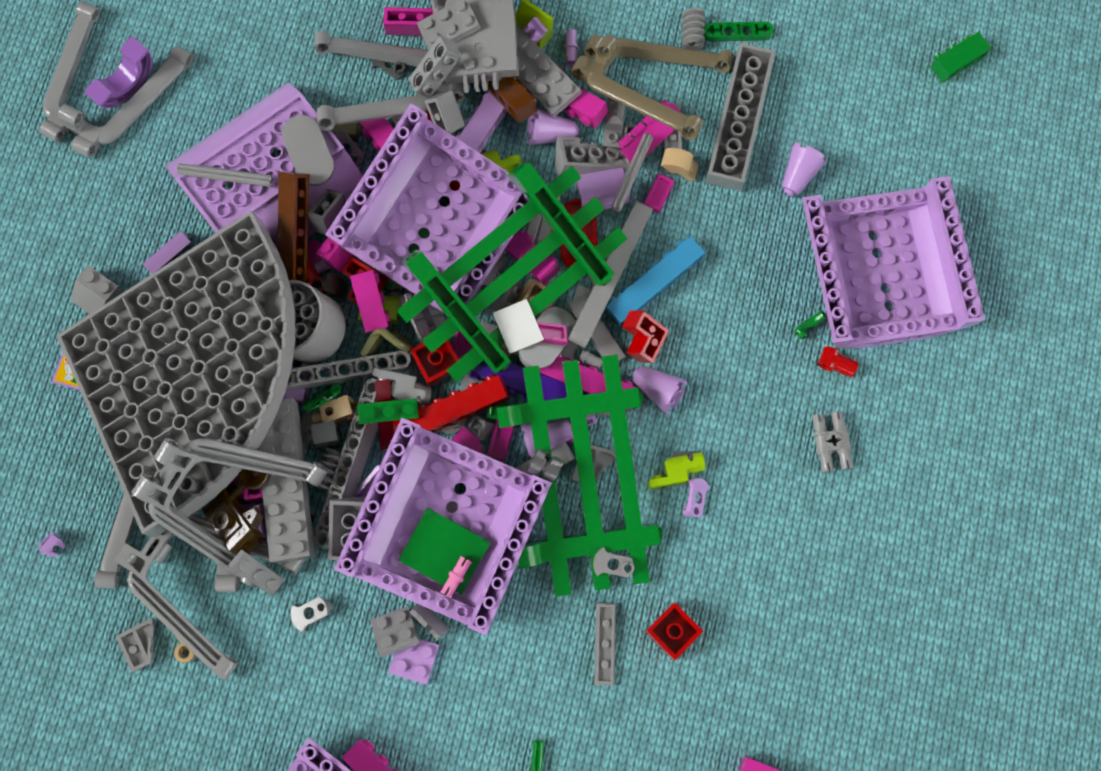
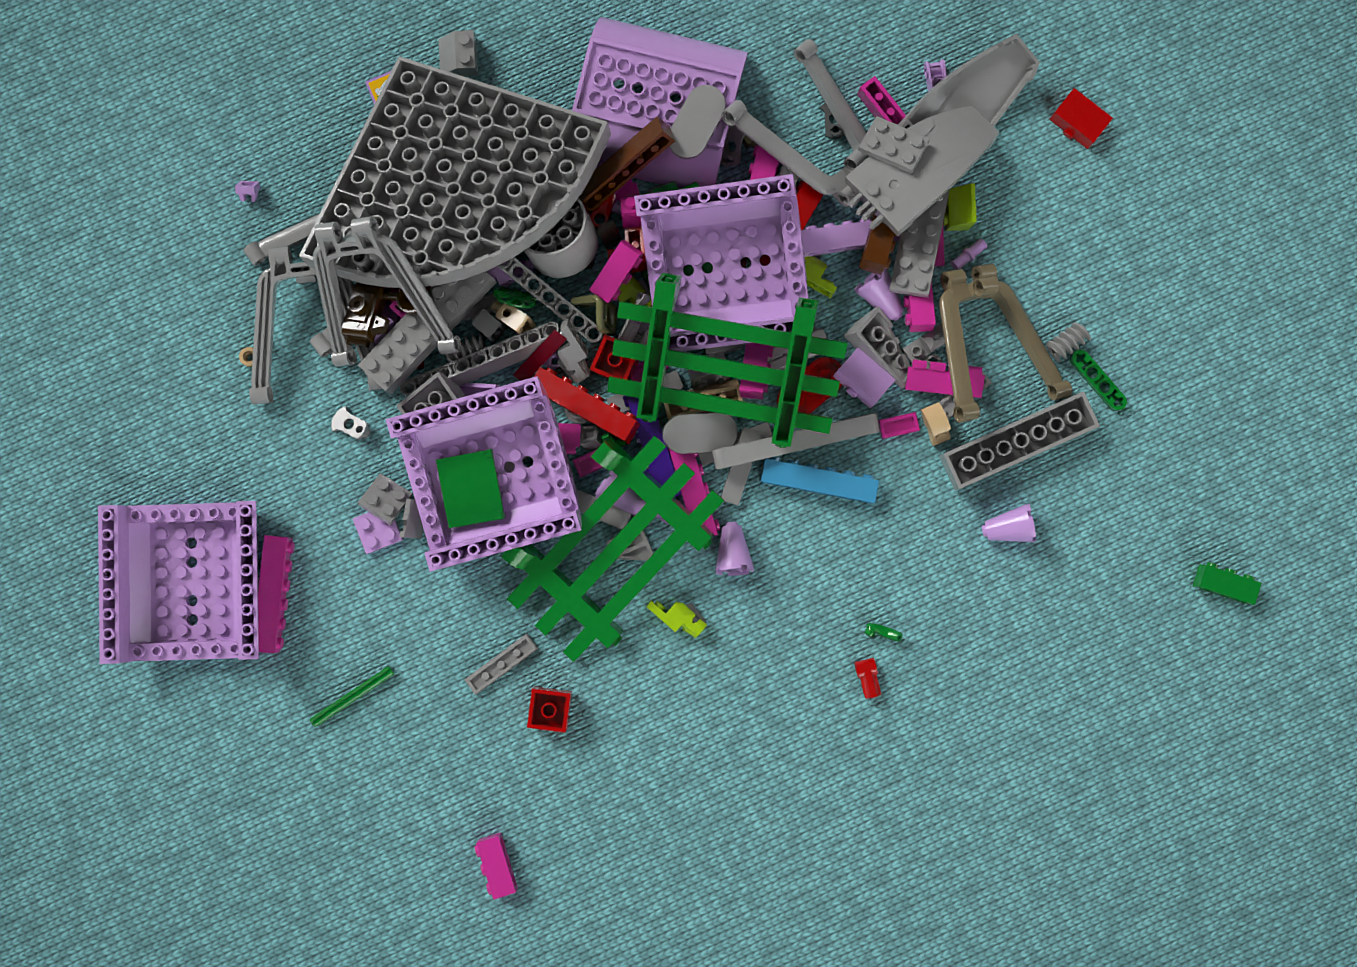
camera: 55 degrees right, 10 degrees up
light grey wing [116,618,155,673] -> none
lavender container [143,232,192,274] -> none
light grey axle [177,163,273,187] -> none
light grey plate [228,549,285,596] -> none
dark grey brick [307,189,346,234] -> none
green plate [357,398,419,424] -> none
light grey brick [409,36,462,98] -> none
light grey brick [424,90,465,134] -> none
bright pink pin [440,556,472,598] -> none
white sticker [493,299,544,354] -> none
lavender tile [522,17,548,44] -> none
flat silver wheel [527,448,564,484] -> none
dark pink tile [536,321,568,345] -> none
light grey pin [579,350,602,370] -> none
light grey piece [593,546,634,578] -> none
light grey axle [612,133,653,212] -> none
red brick [622,310,669,364] -> none
lavender piece [683,478,710,517] -> none
lavender slope [802,176,985,349] -> none
light grey pin [812,411,854,473] -> none

